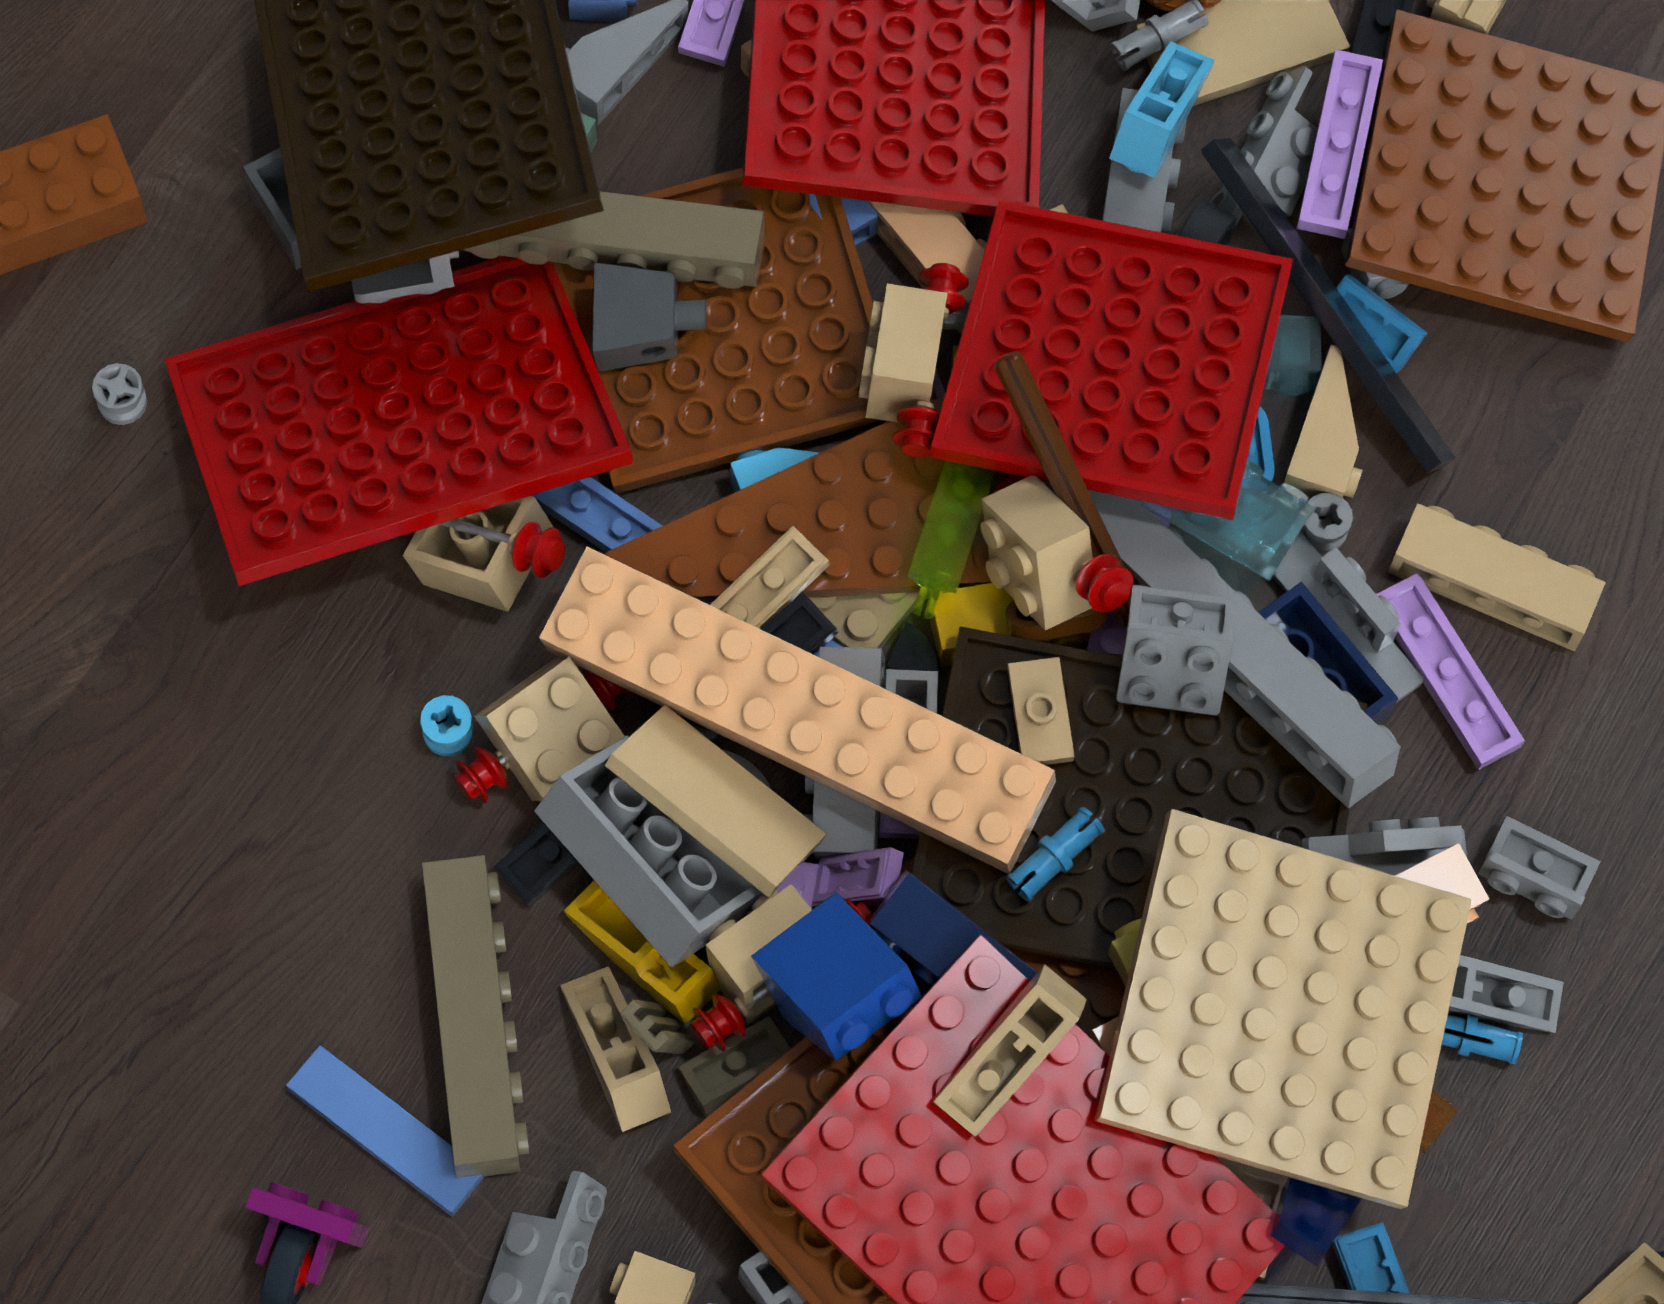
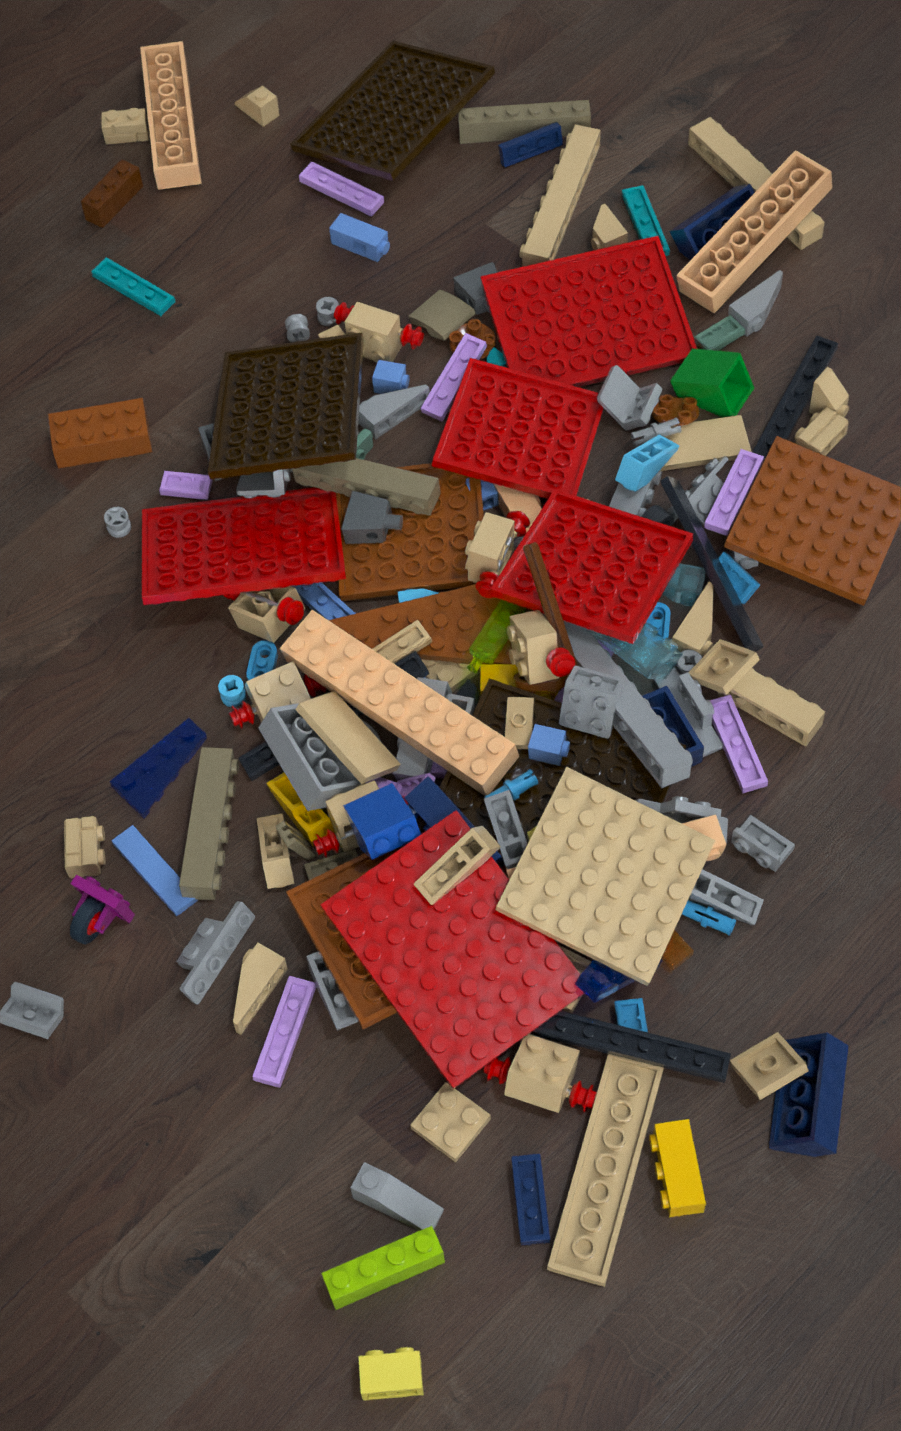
camera: 20 degrees right, 10 degrees down
none -> tan brick [64,816,105,878]
none -> clear blue wing [110,718,207,819]
none -> lavender plate [159,471,213,500]
none -> dark azure plate [246,640,278,680]
none -> light grey slope [484,790,528,869]
none -> medium blue brick [528,724,570,766]
none -> tan plate [688,639,760,695]

